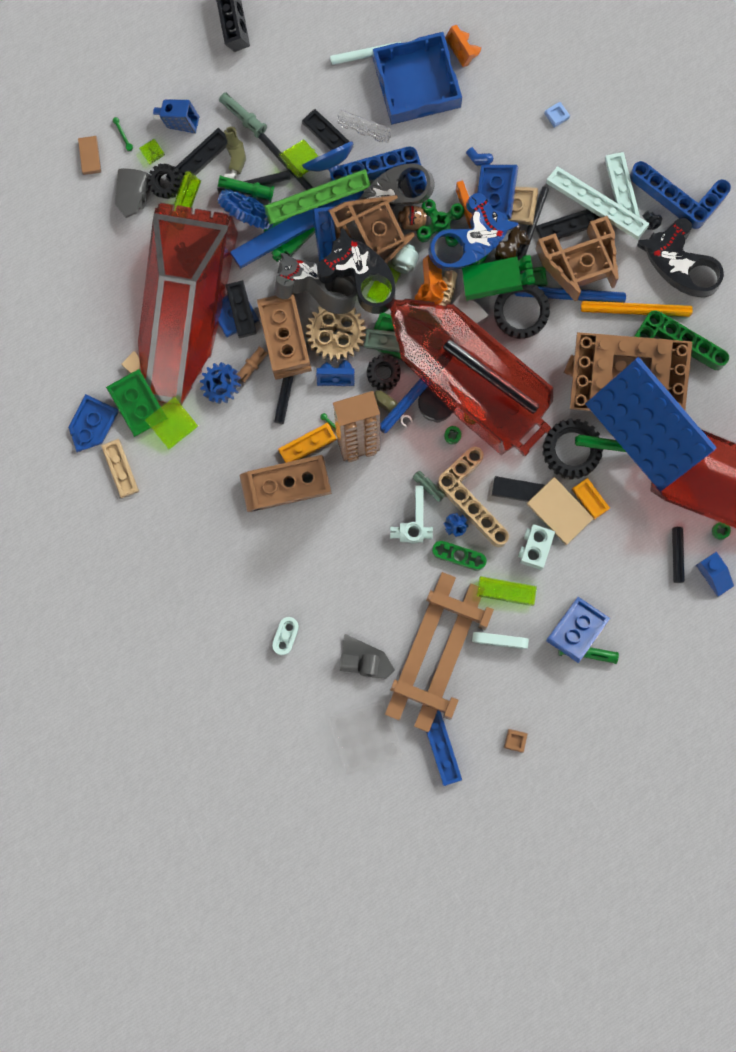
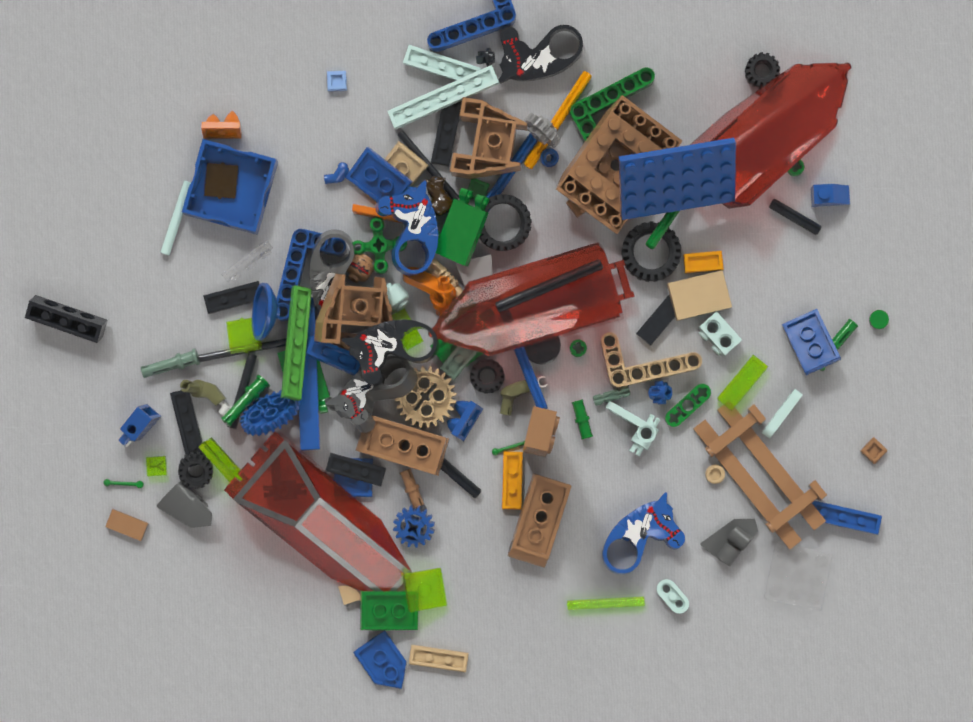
camera: 55 degrees left, 5 degrees up
none -> dark brown piece [204,162,239,199]
none -> light grey gear [524,113,561,148]
none -> blue plate [540,148,559,167]
none -> clear neon green piece [567,596,645,610]
none -> green pin [571,399,593,440]
none -> blue animal [602,492,685,575]
none -> tan tile [705,465,725,484]
none -> green tile [869,310,889,329]

